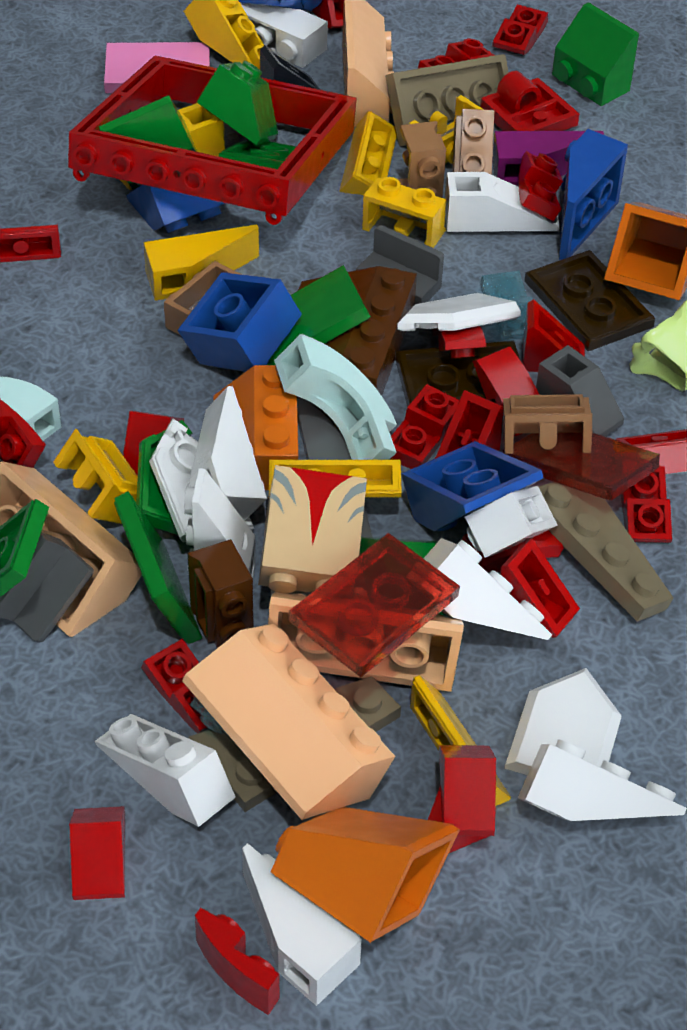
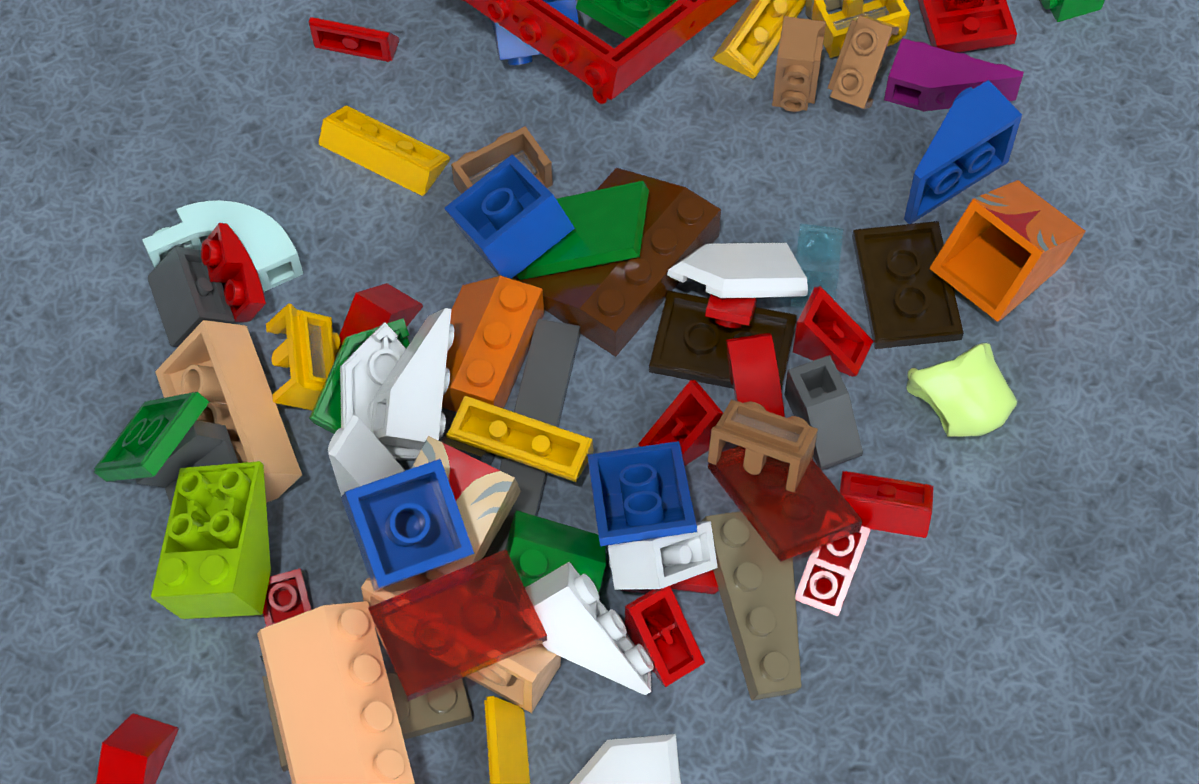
camera: 25 degrees right, 15 degrees up
white slope [95,714,236,827] -> none
green tile [114,491,203,644] -> none
yellow slope [143,224,259,301] -> none
reddish brown window [188,539,253,648] -> none
light aqua arch [274,334,397,460] -> none
dark grey panel [356,225,444,304] -> none
yellow window [362,177,446,248] -> none
red slope [390,384,459,469] -> none
white slope [445,172,560,232] -> none
red slope [519,151,563,221] -> none
none -> lime slope [151,461,271,619]
none -> yellow slope [319,105,451,196]
none -> blue brick [341,459,474,591]

